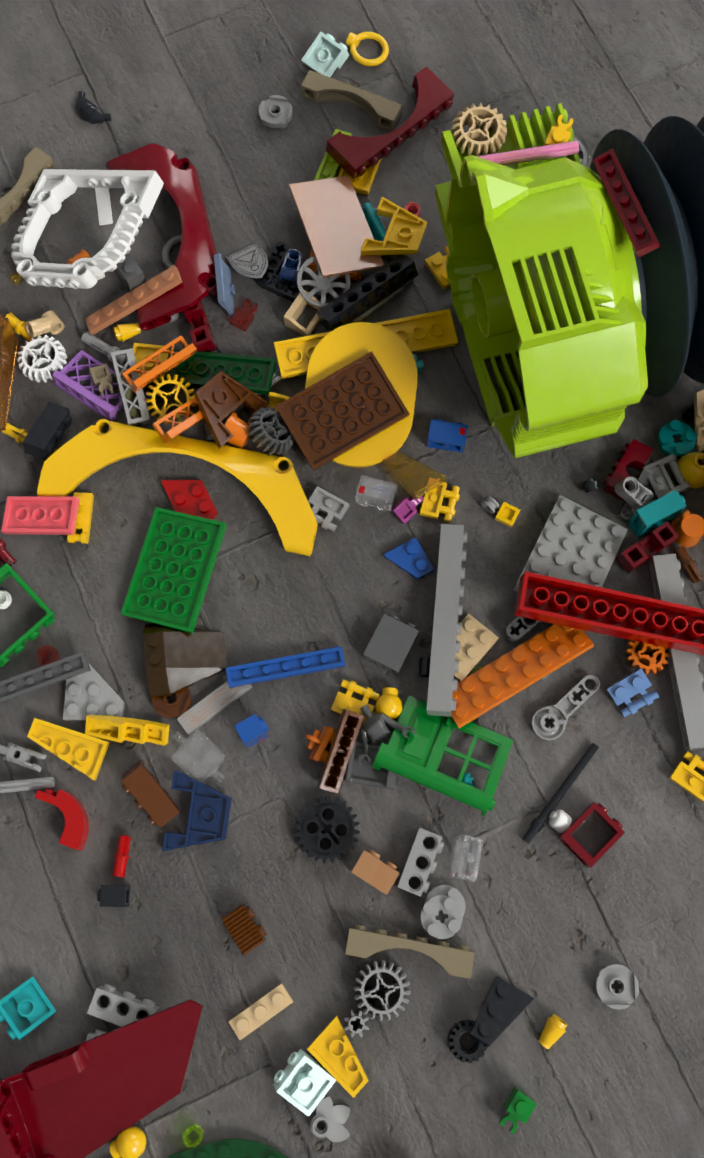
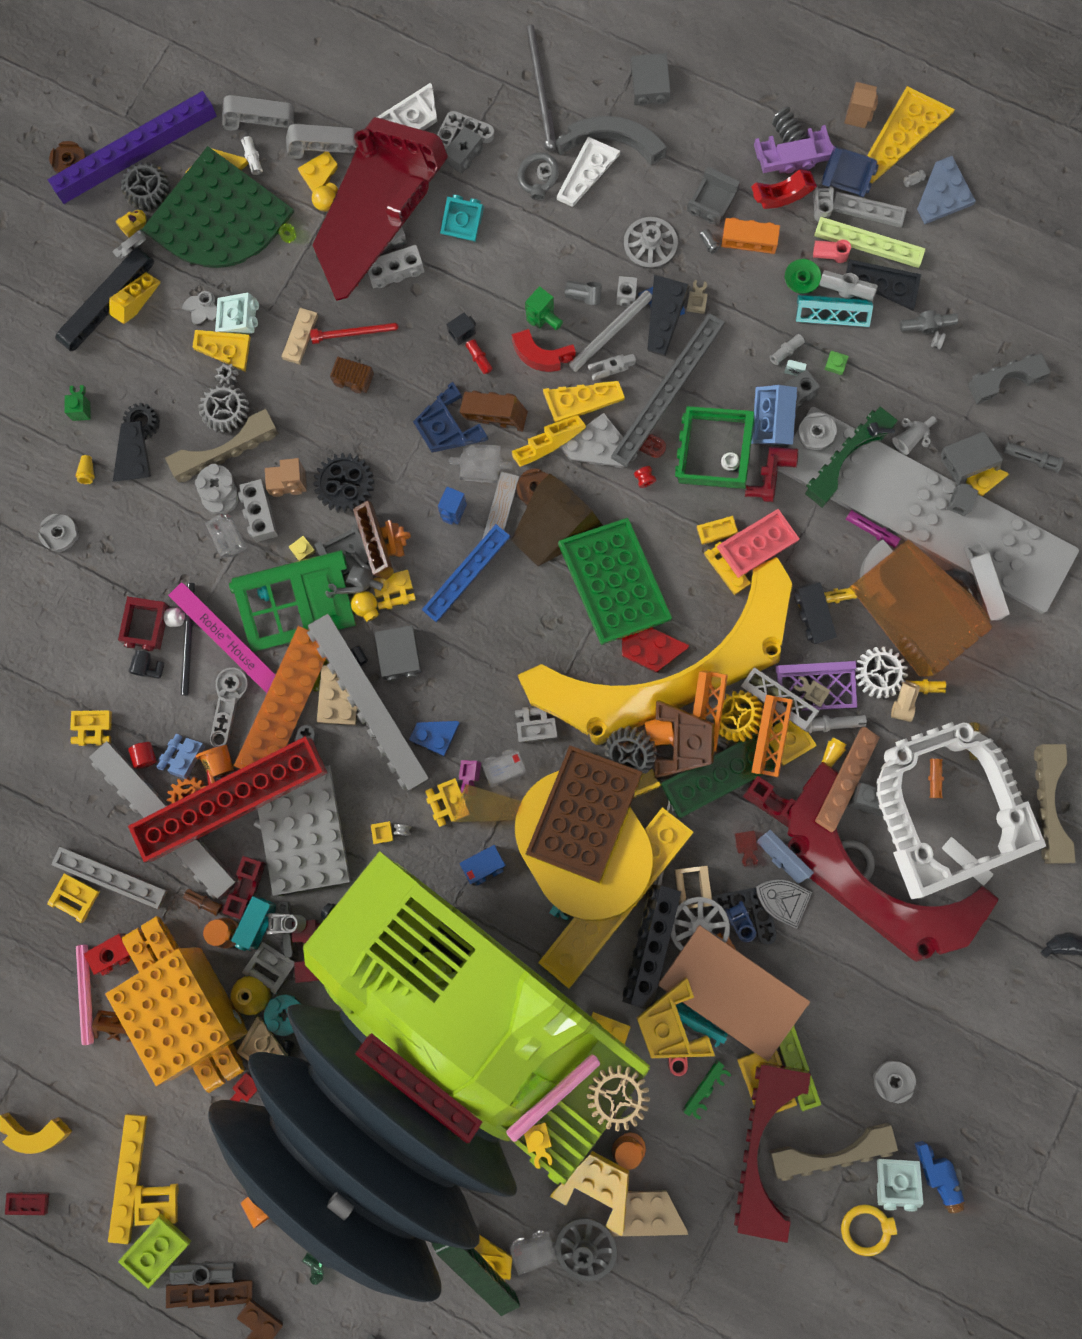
camera: 145 degrees right, 5 degrees up
none -> black piece [128,650,165,679]
none -> red piece [128,742,157,769]
none -> dark pink tile [168,582,275,693]
none -> orange hat [195,745,234,785]
none -> light yellow plate [289,536,315,561]
none -> red piece [310,323,399,344]
none -> green brick [525,286,563,330]
none -> red wheel [634,466,656,488]
none -> green plate [682,1060,731,1120]
none -> yellow plate [696,516,738,545]
none -> blue plate [915,1141,965,1213]

